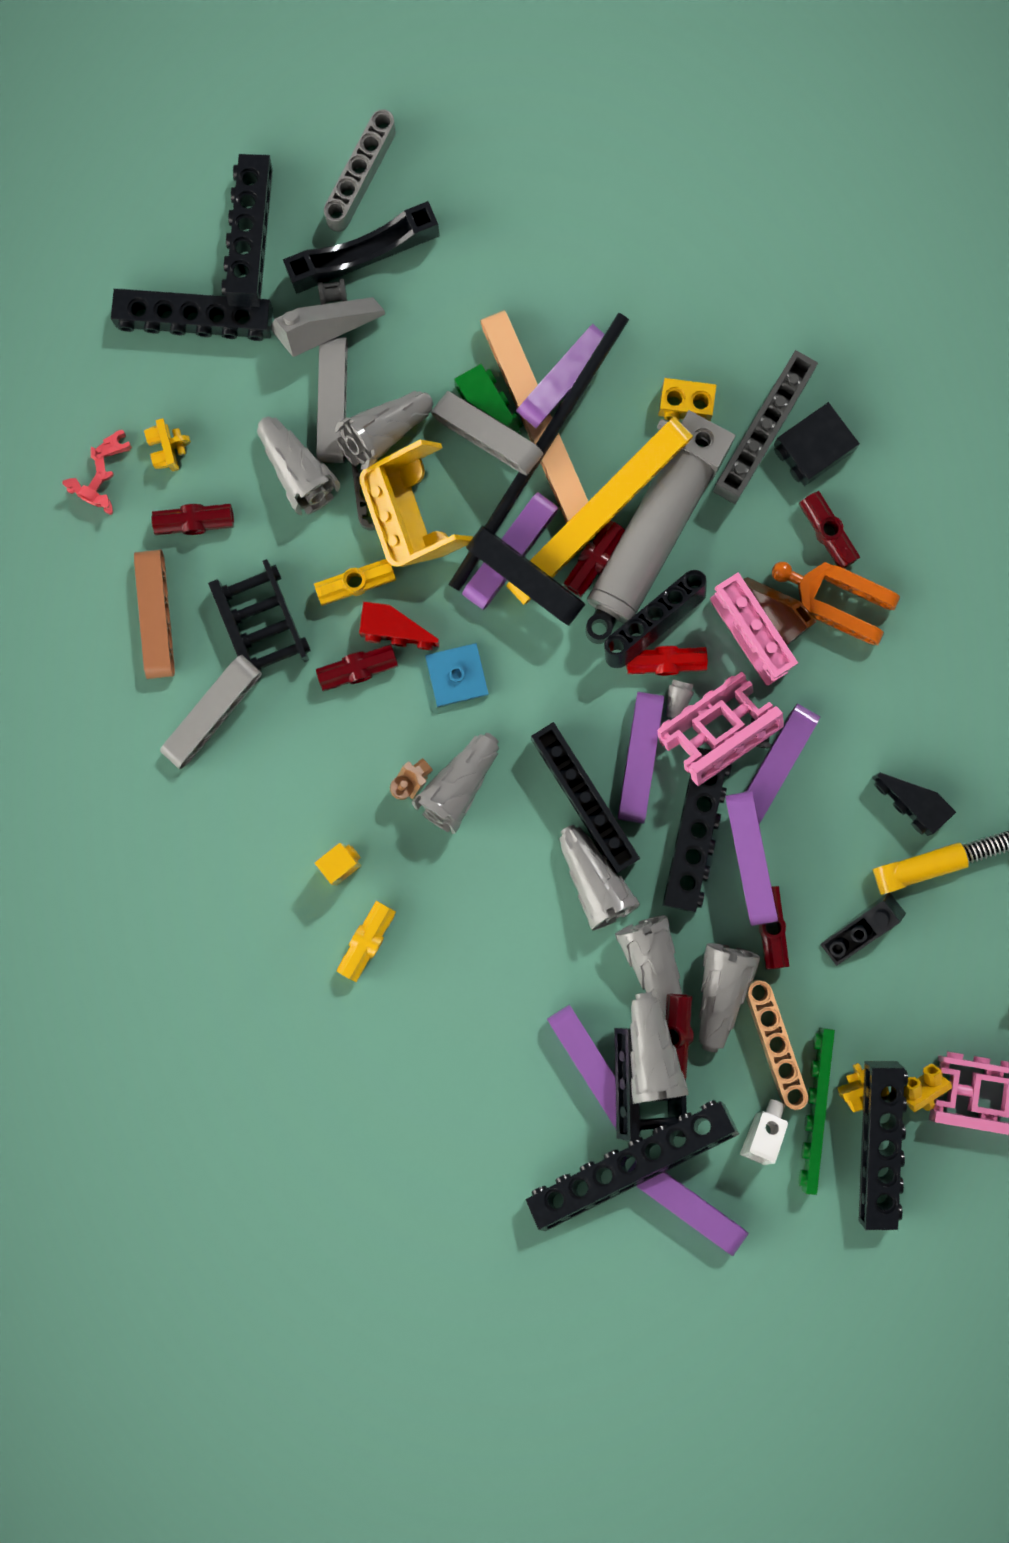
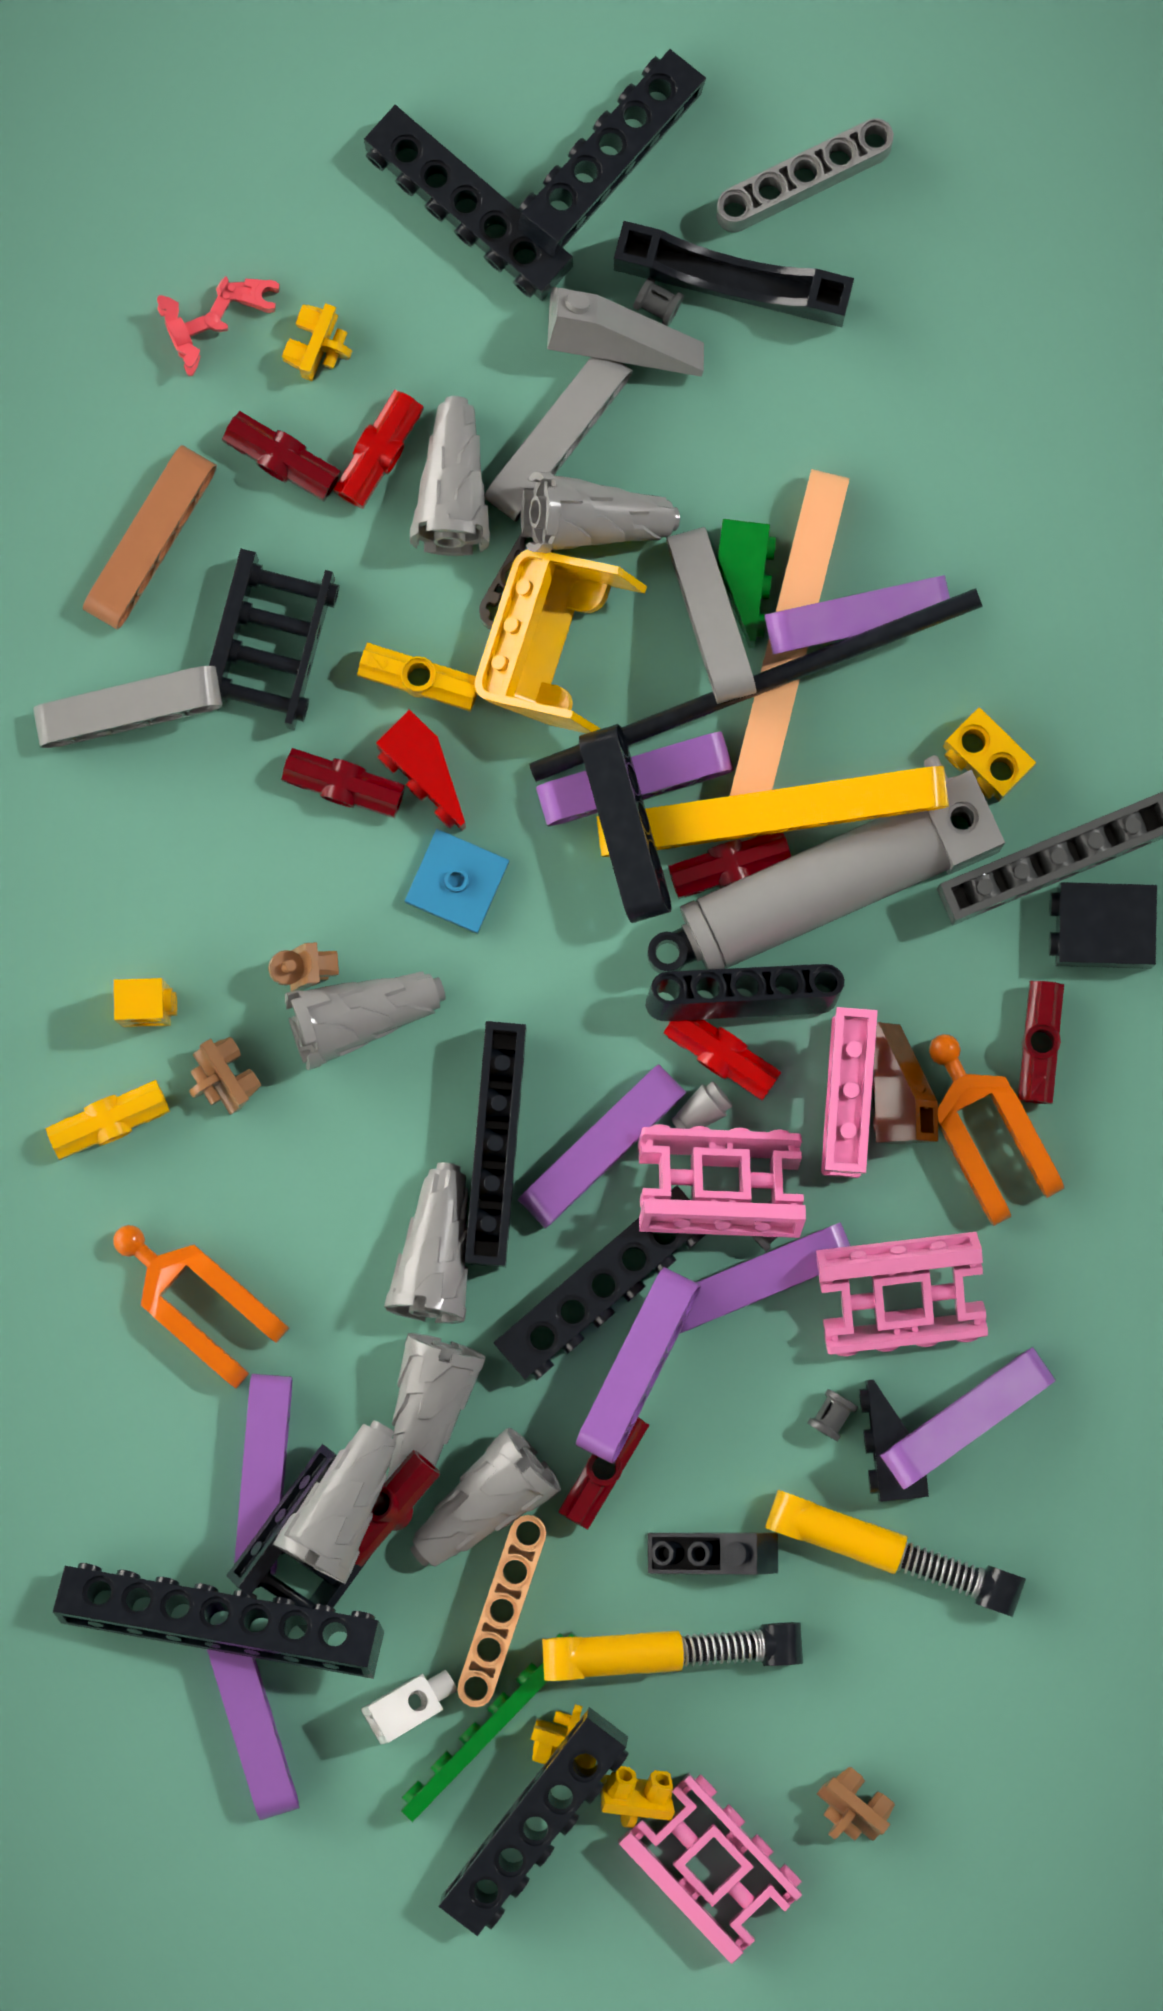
camera: 35 degrees right, 0 degrees up
none -> orange piece [113,1225,289,1389]
none -> medium nougat hips [189,1037,261,1115]
none -> red piece [334,389,424,509]
none -> piece [542,1622,803,1681]
none -> dark grey bush [807,1389,858,1442]
none -> bright pink fence [816,1232,988,1356]
none -> medium lavender beam [880,1347,1056,1490]

